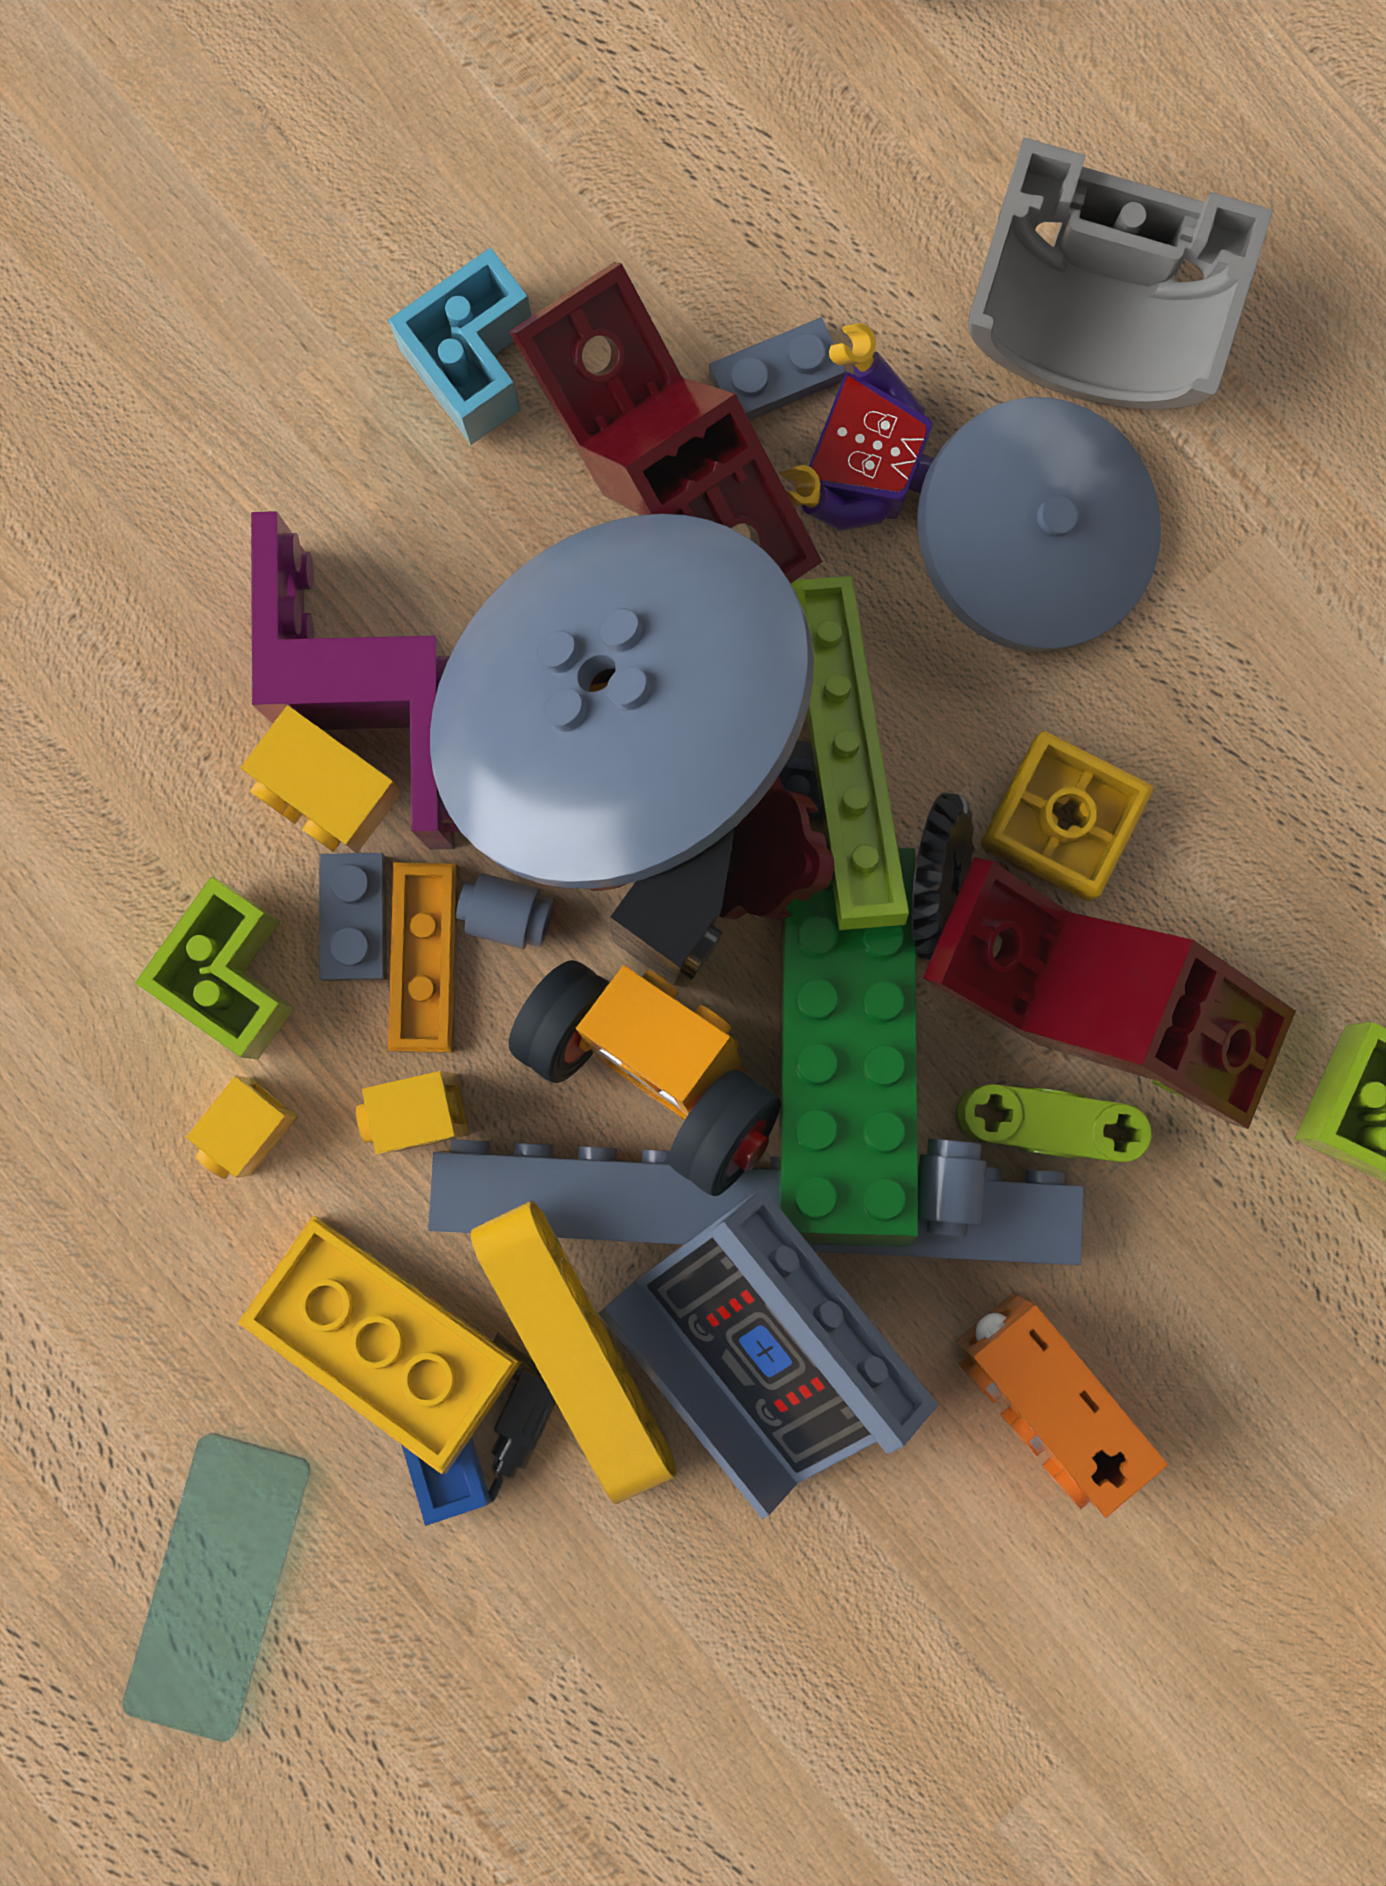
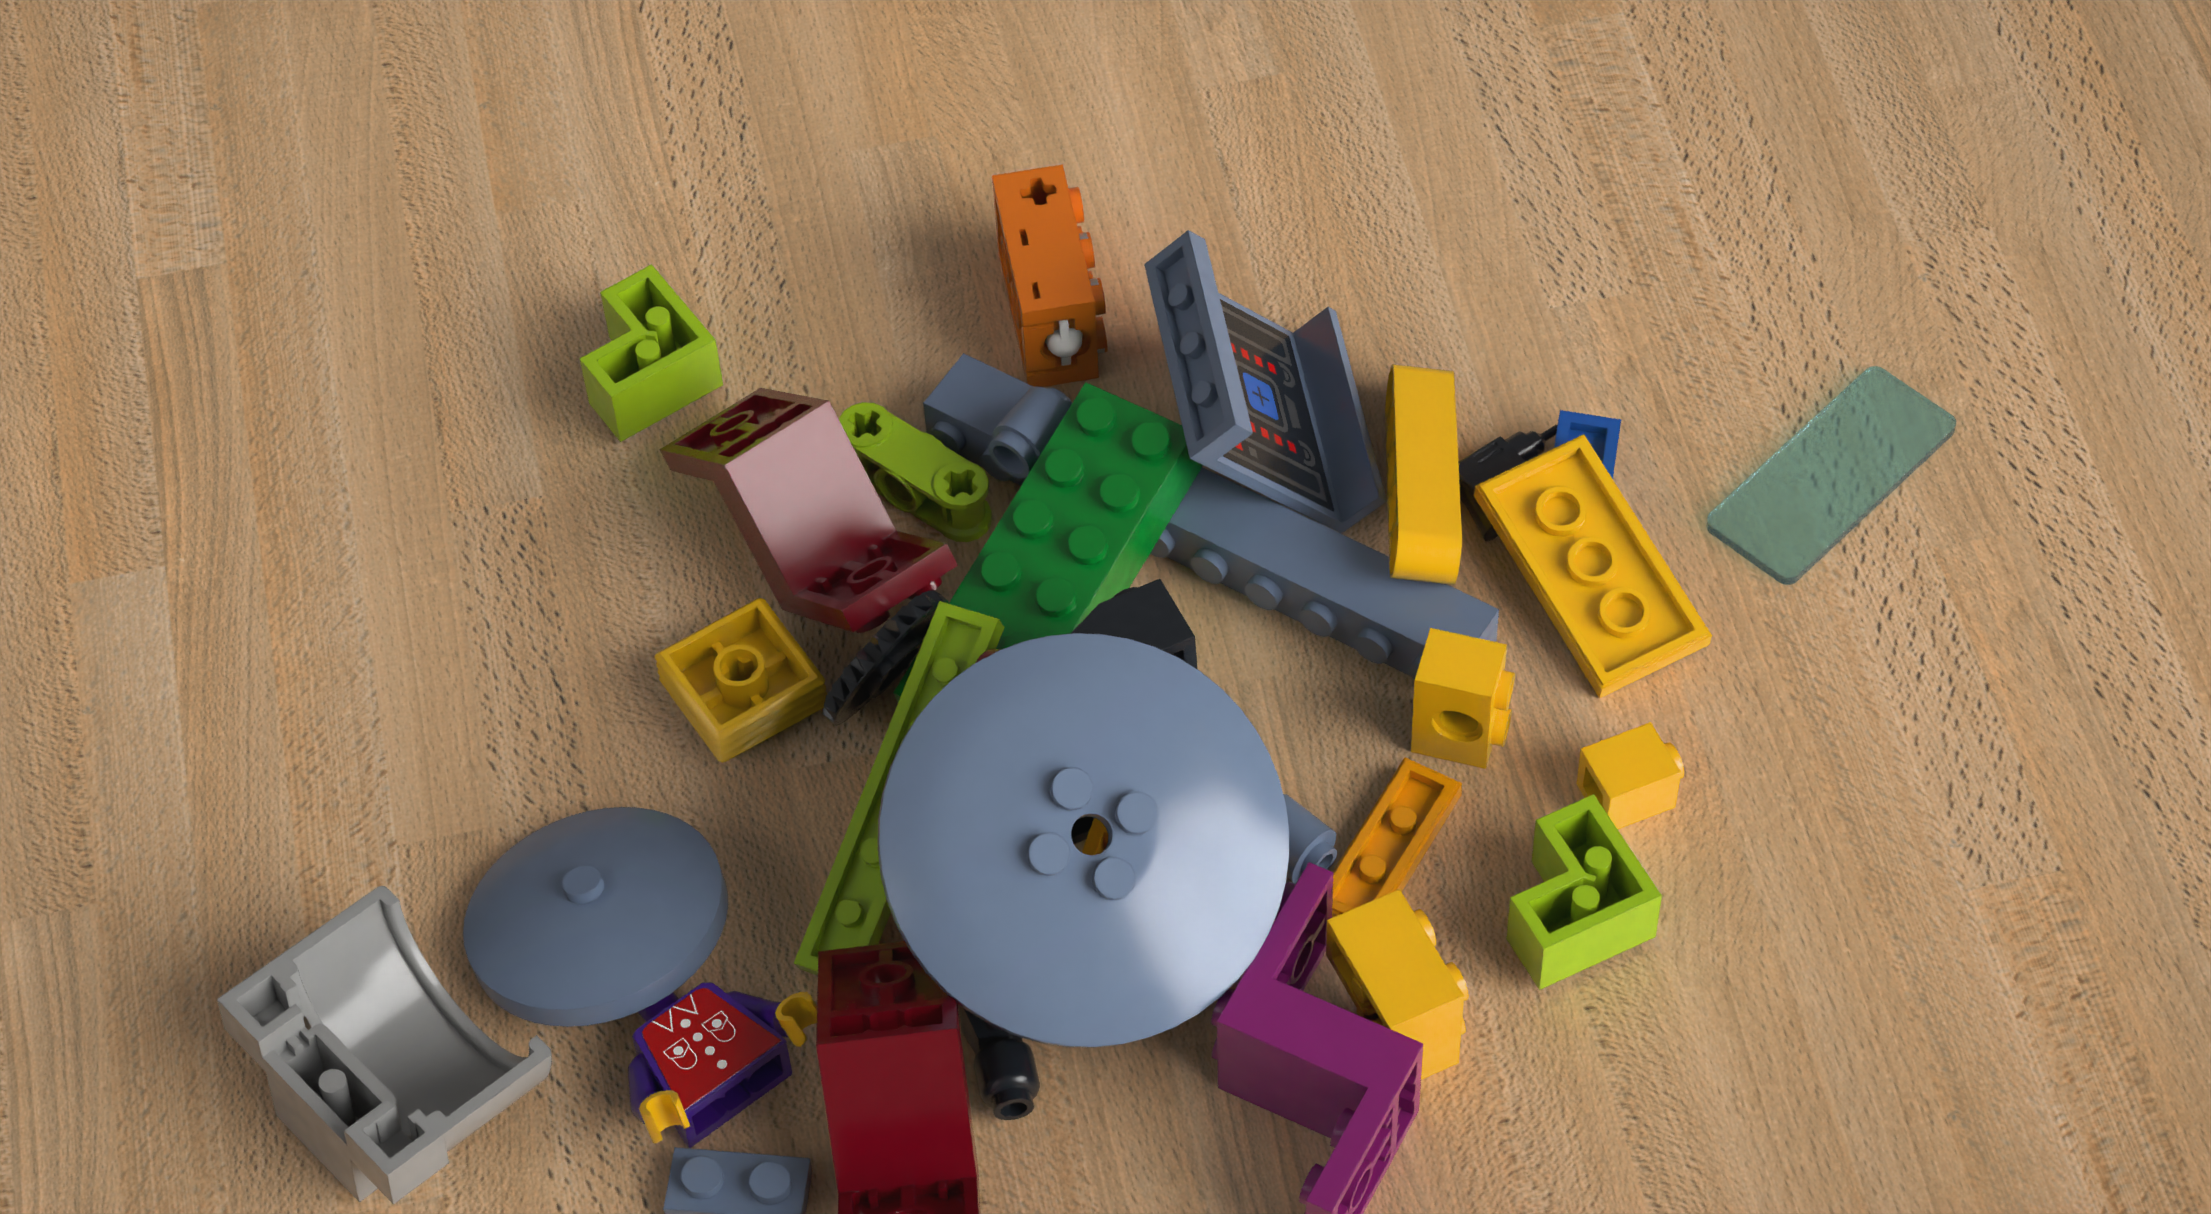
camera: 150 degrees left, 30 degrees down
sand blue plate [319,853,387,981] -> none
brick [508,960,781,1196] -> none

